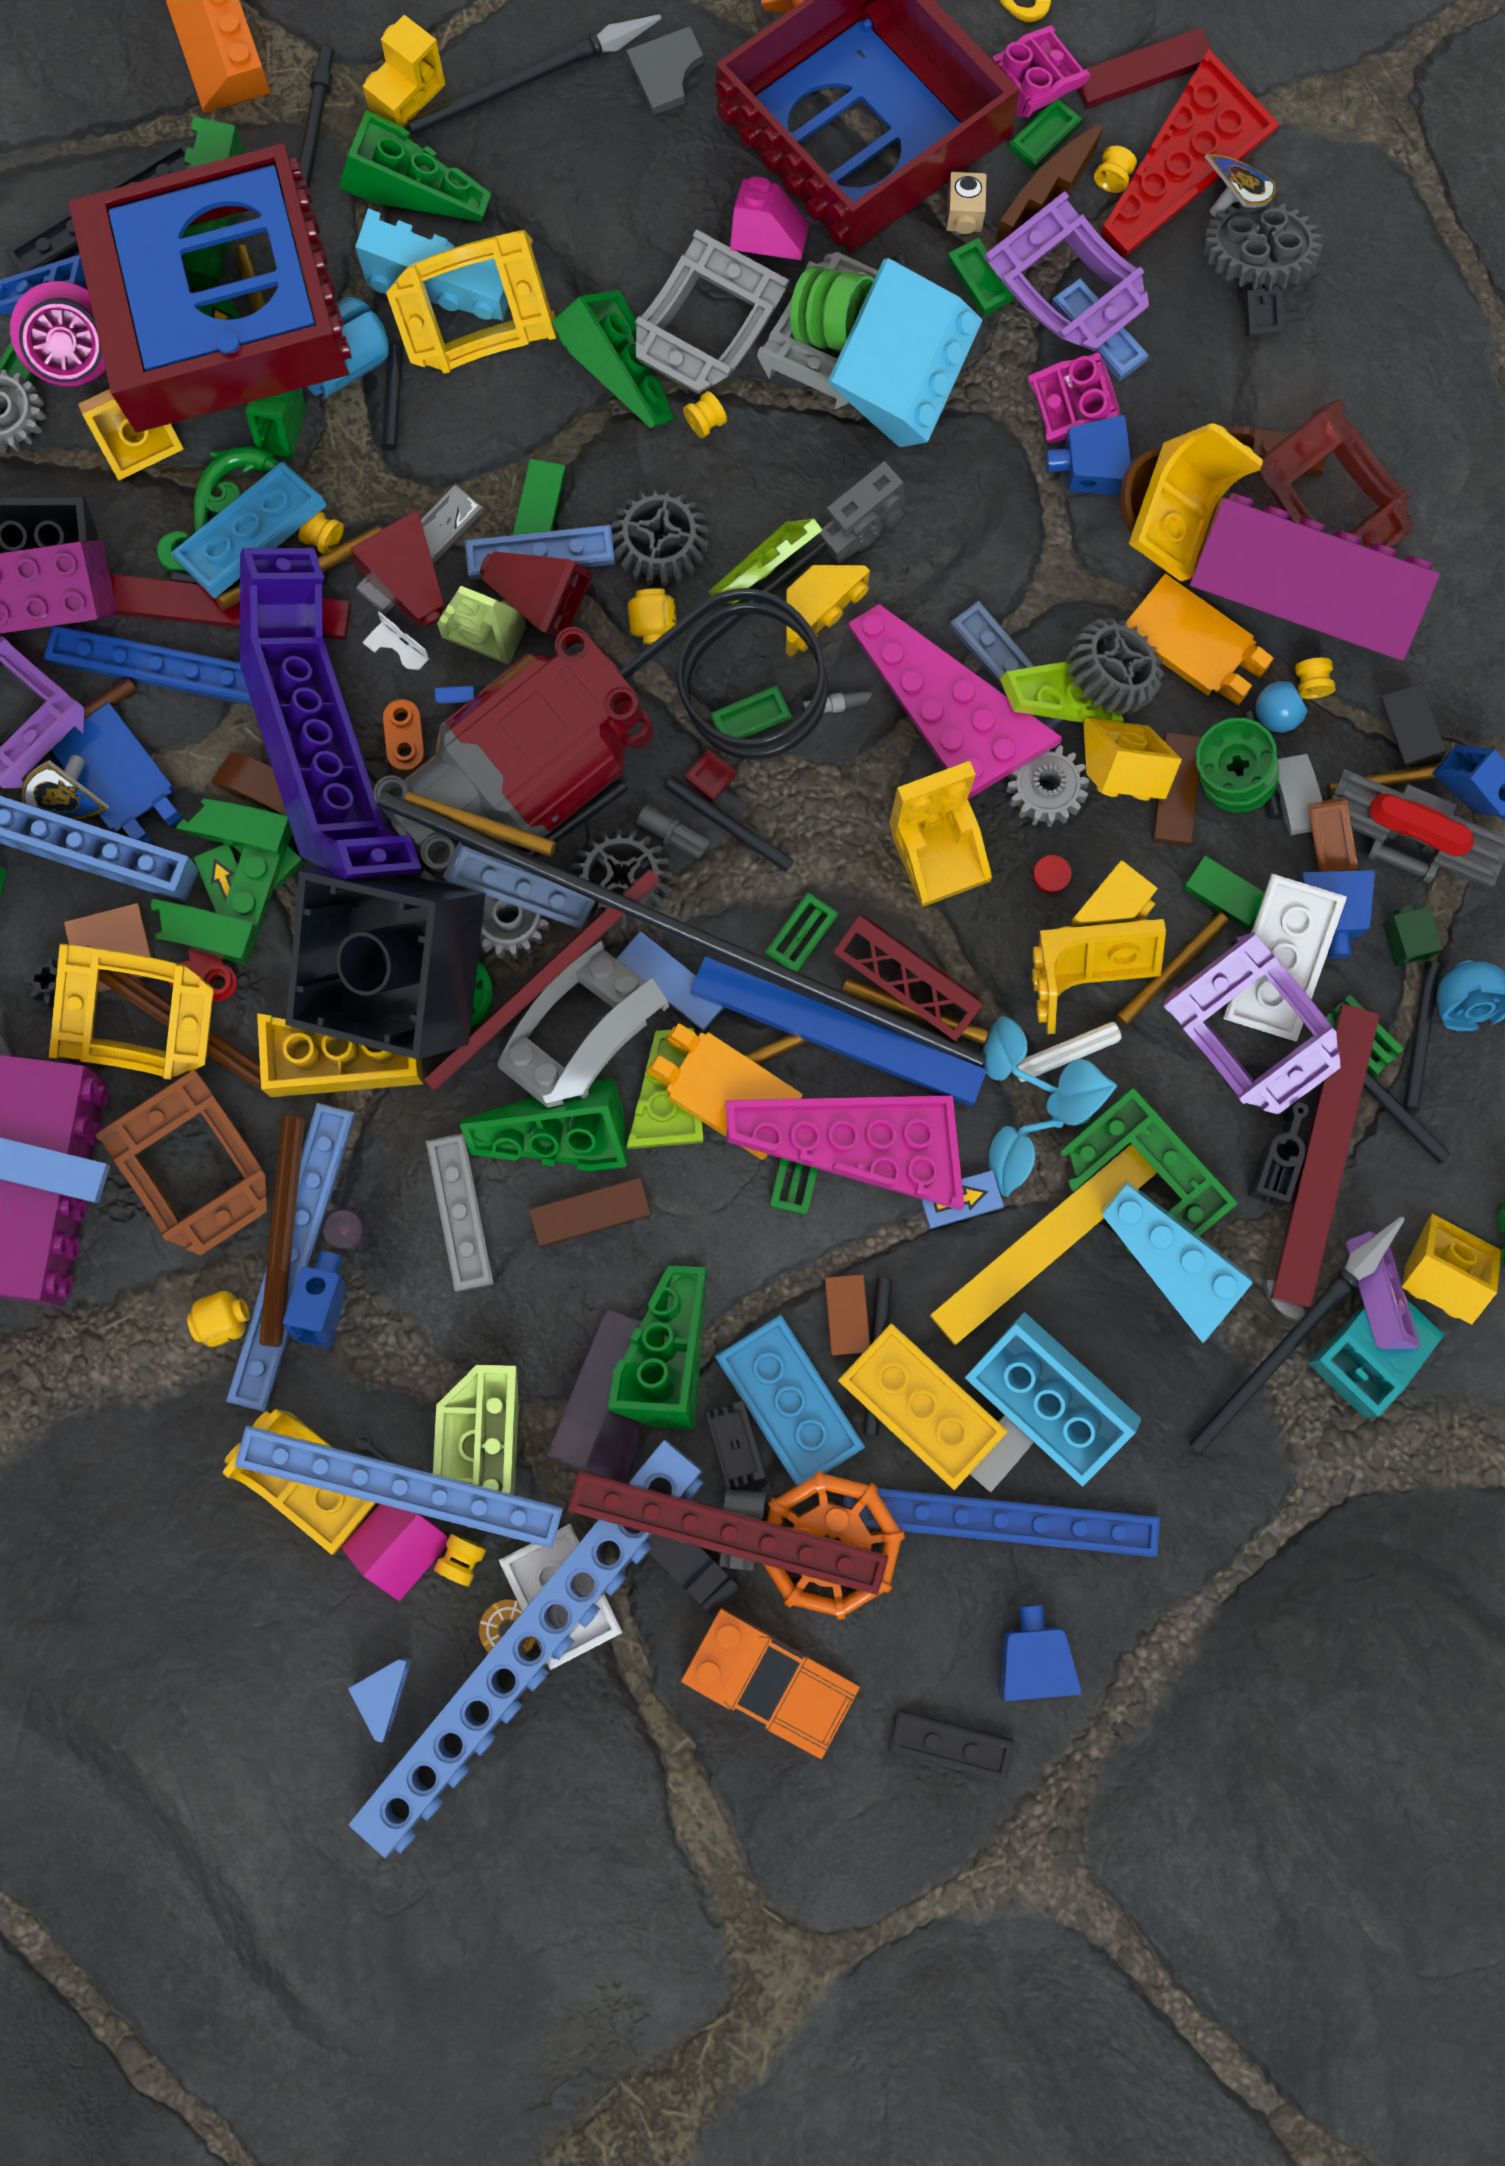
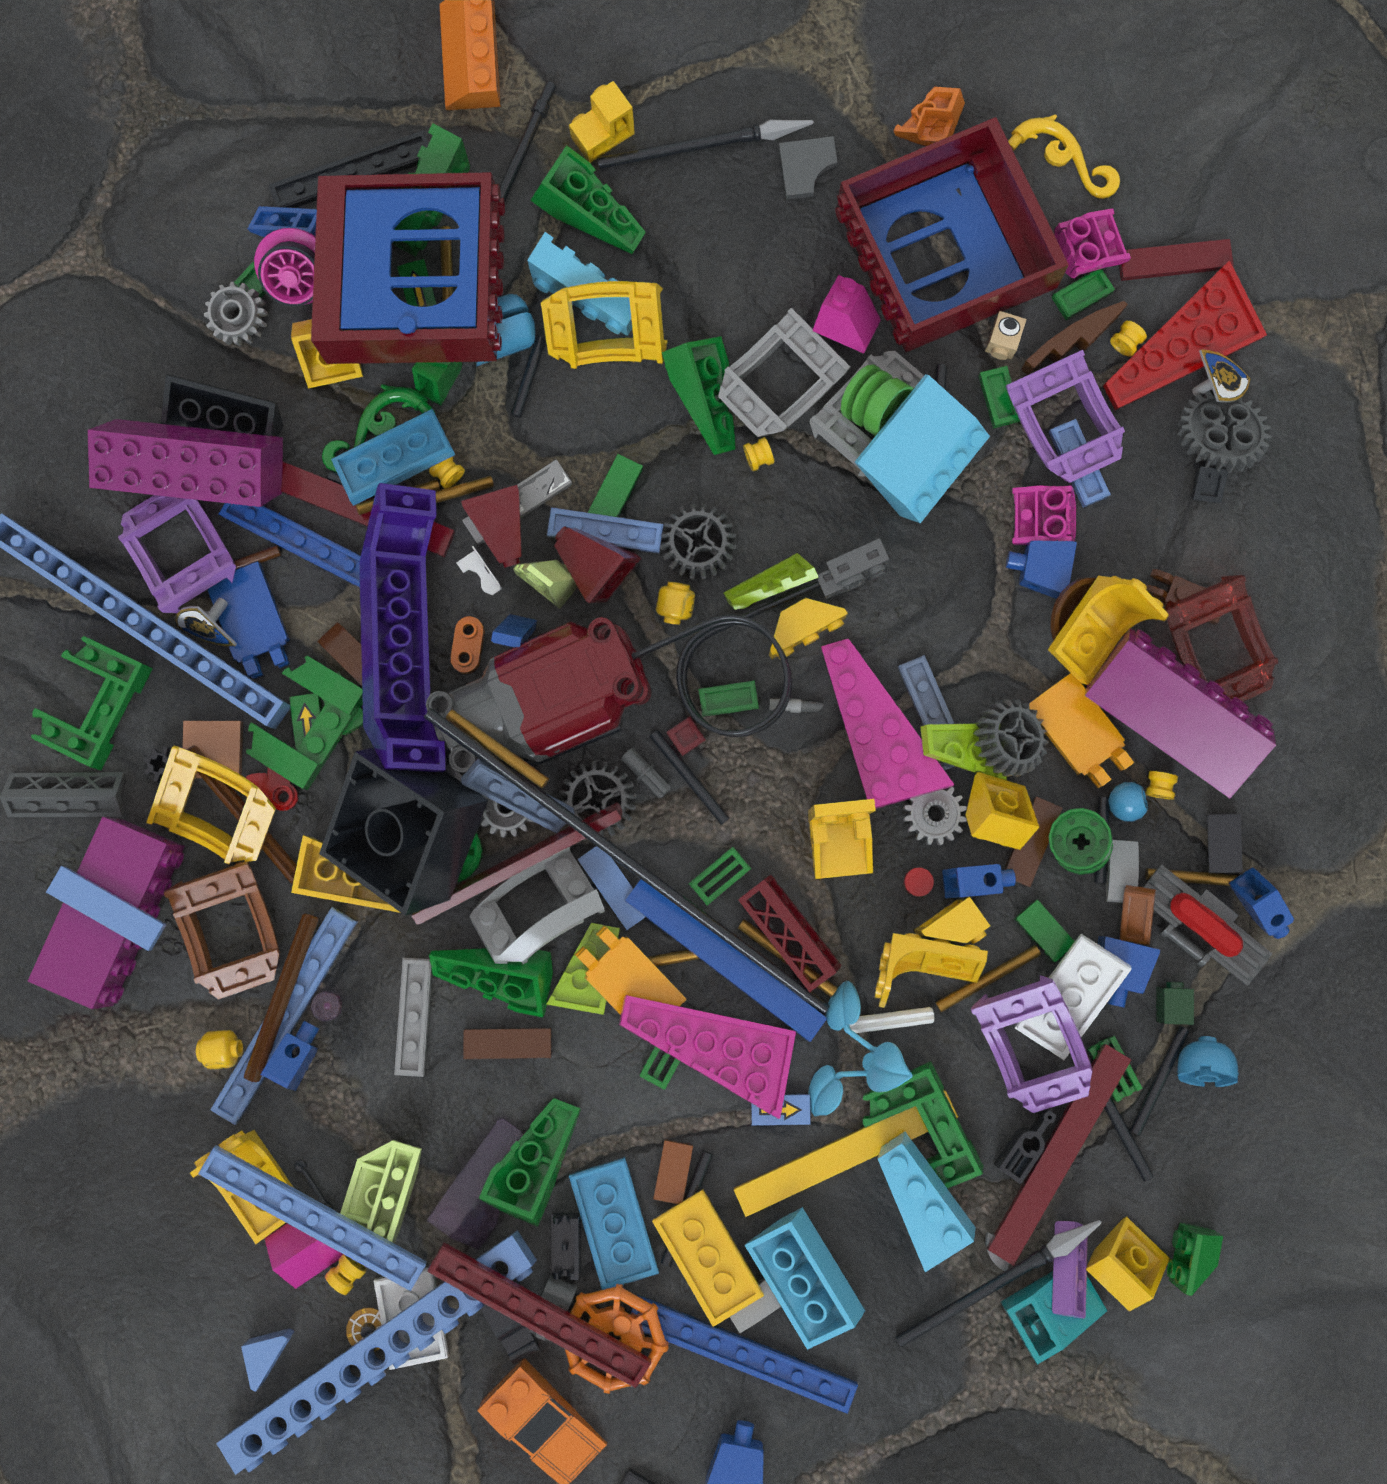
camera: 20 degrees right, 5 degrees up
none -> blue torso [942,864,1016,898]

